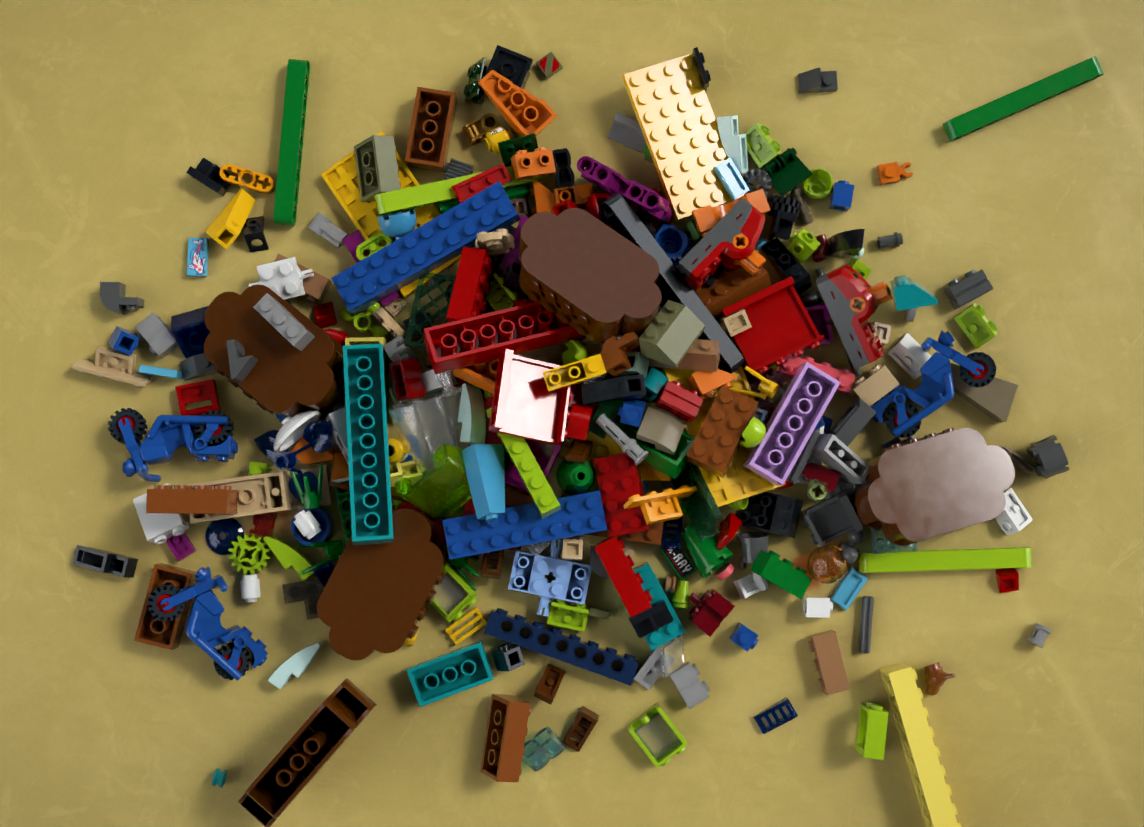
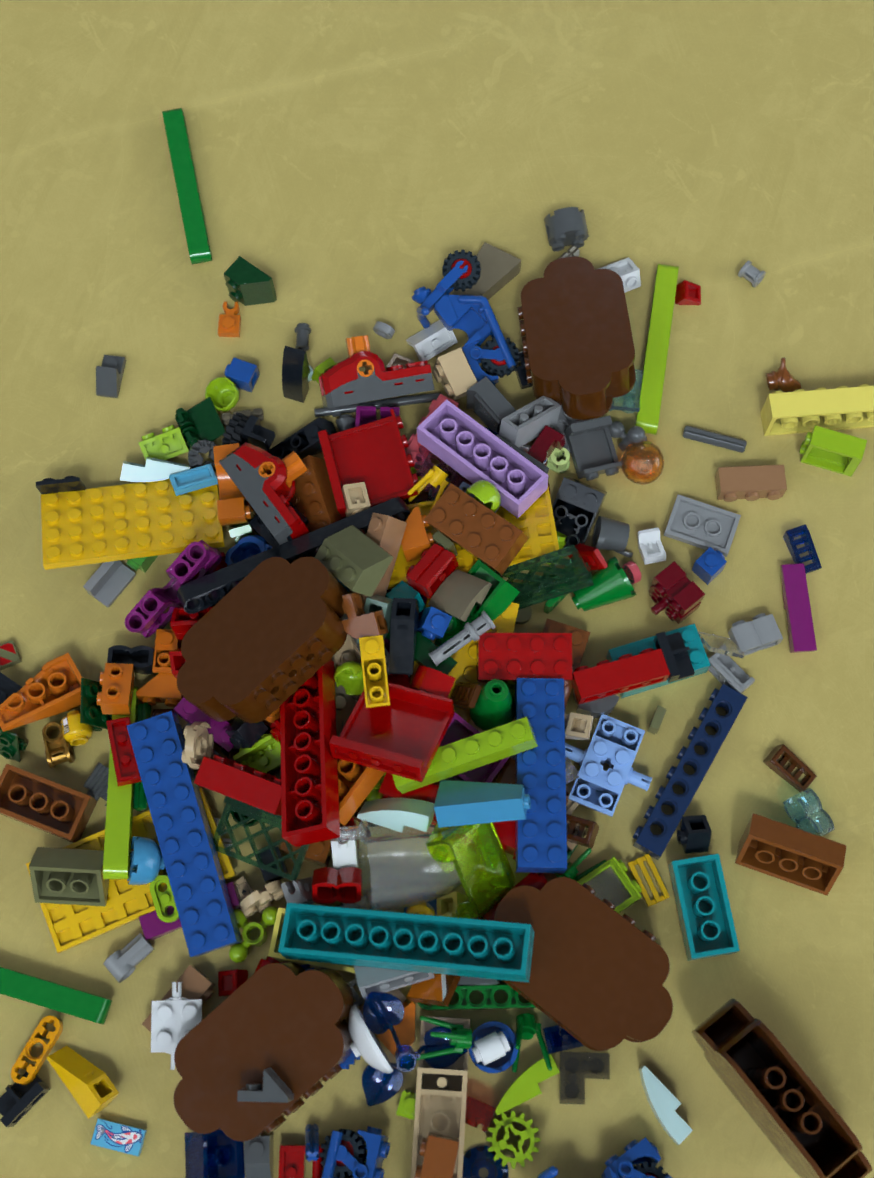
camera: 80 degrees left, 15 degrees down
white brick [240,574,261,602] -> none
black bracket [244,216,269,252] -> none
light grey brick [253,293,315,351] -> none
reddish brown slope [534,664,565,705] -> none
lime bracket [547,599,590,632] -> none
light orange bracket [623,485,697,525] -> none
window [627,702,688,768] -> none
tile [660,538,698,580] -> none
slope [661,512,683,550] -> none
medium nougat bush [664,575,676,593] -> none
lime cone [671,580,690,609] -> none
green brick [750,549,812,599] -> none
lime brick [786,229,821,263] -> none
white brick [803,596,833,618] -> none
dark red arm [812,234,830,262] -> none
medium azure tile [830,567,868,611] -> none
teal slope [890,275,938,311] -> none
dark grey brick [944,269,993,310] -> none
lime bracket [954,303,998,349] -> none
none -> dark green slope [224,256,277,306]
none -> blue axle [305,1124,319,1162]
none -> olive tile [433,531,458,556]
none -> light grey plate [664,494,741,557]
none -> magenta slope [781,563,817,653]

